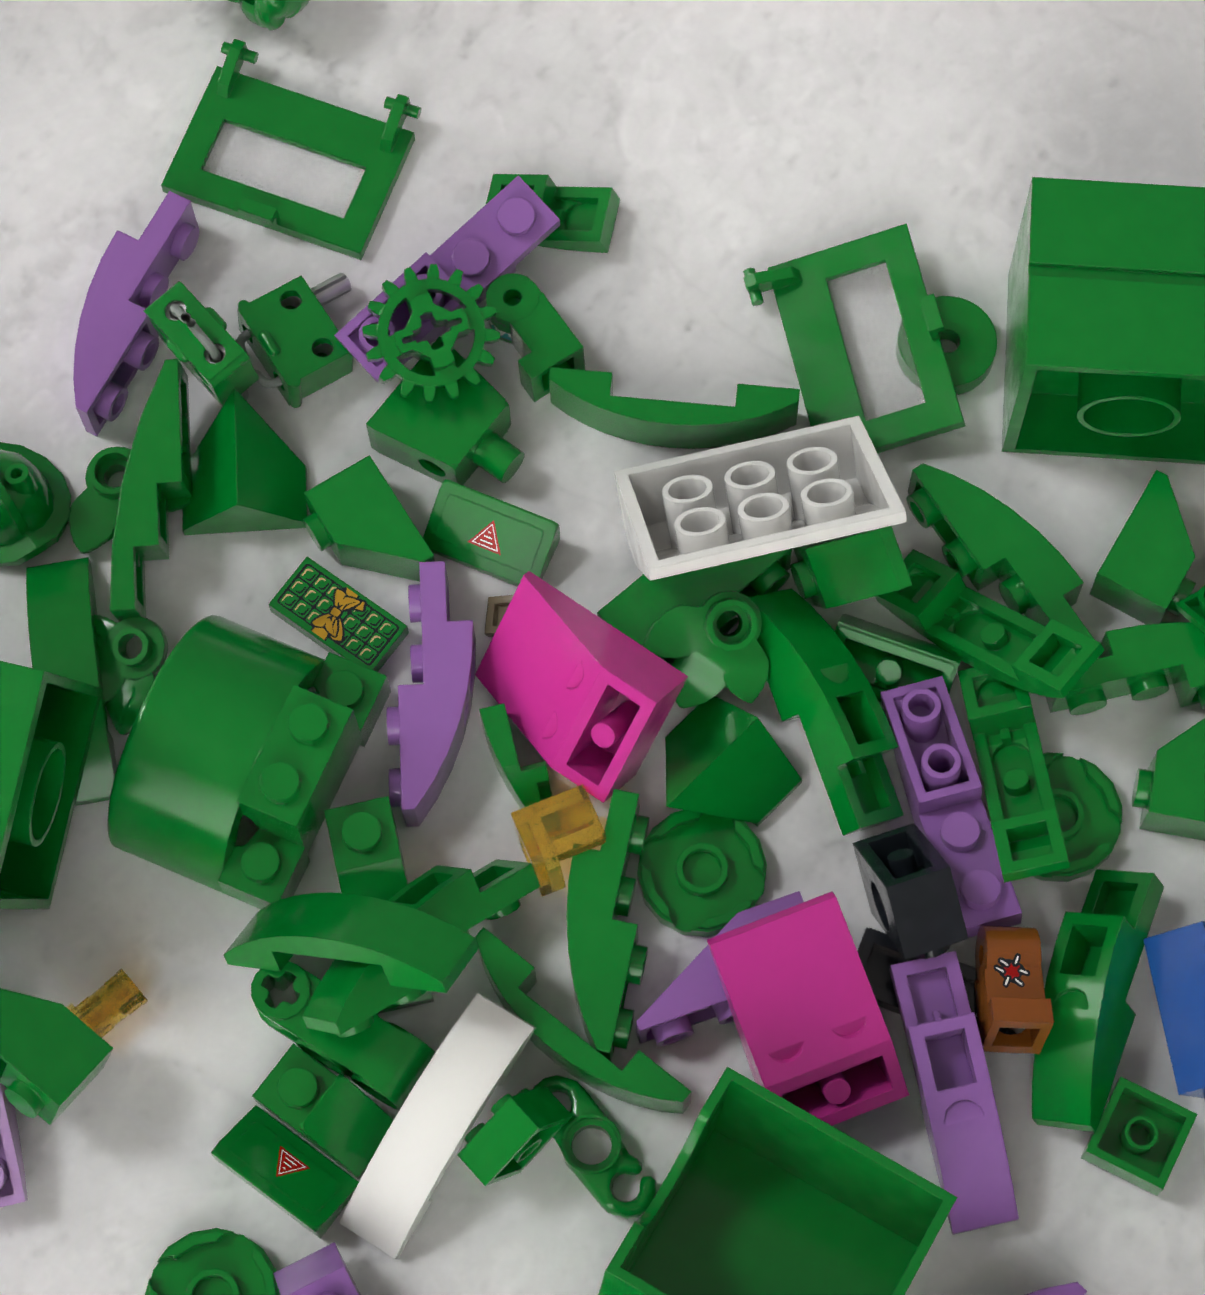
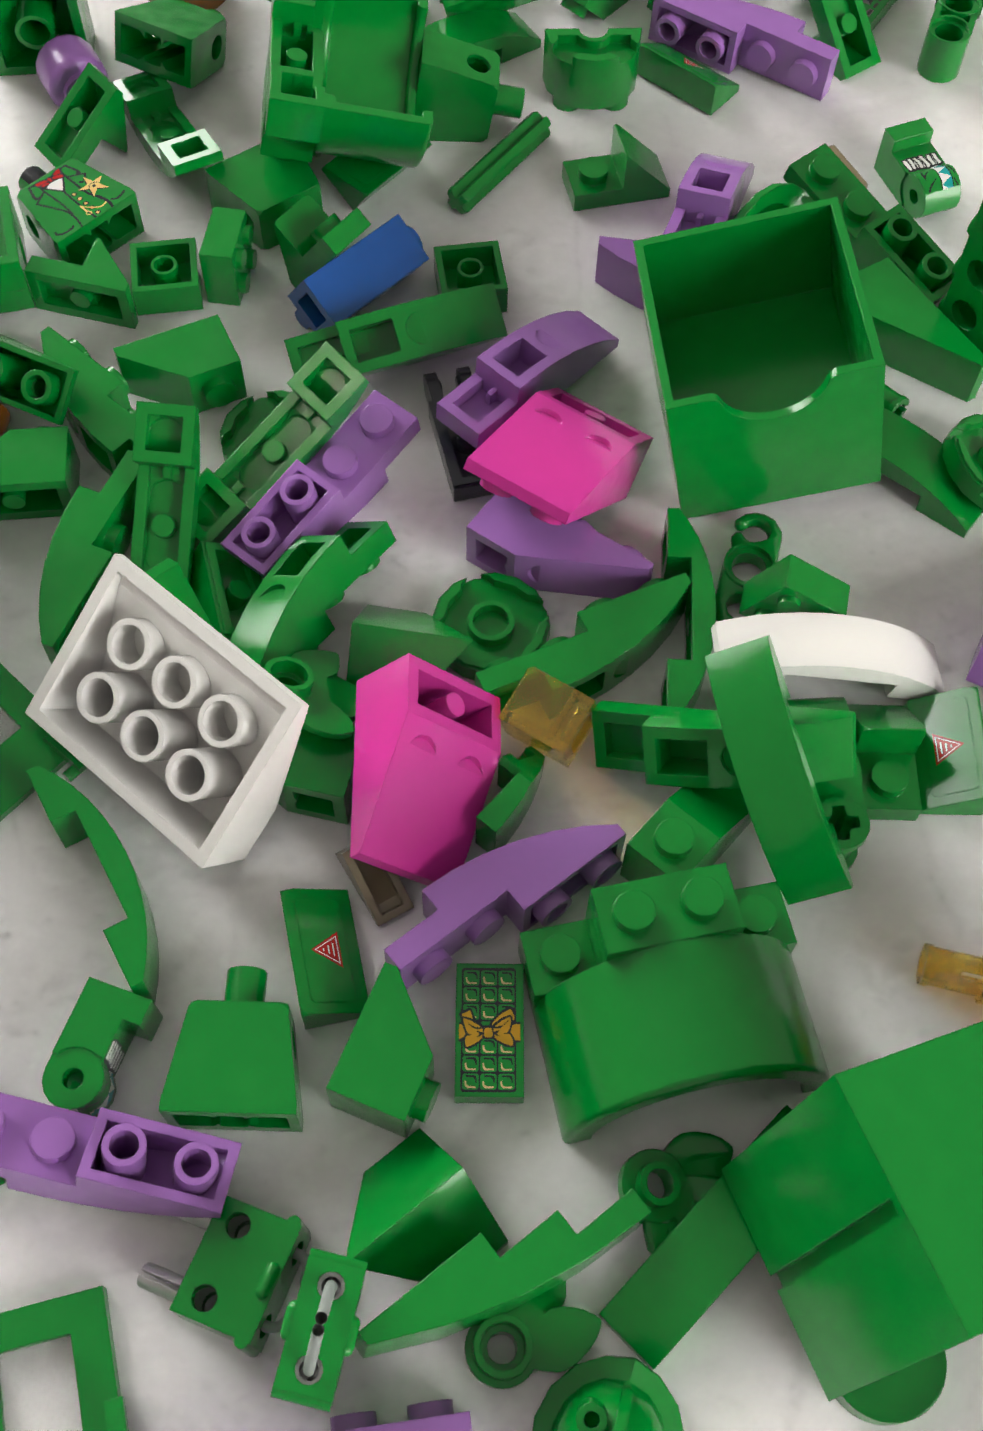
camera: 130 degrees left, 10 degrees down
green gear [362,264,500,404] -> none
black brick [852,823,969,960] -> none
dark orange leg [974,926,1054,1054] -> none

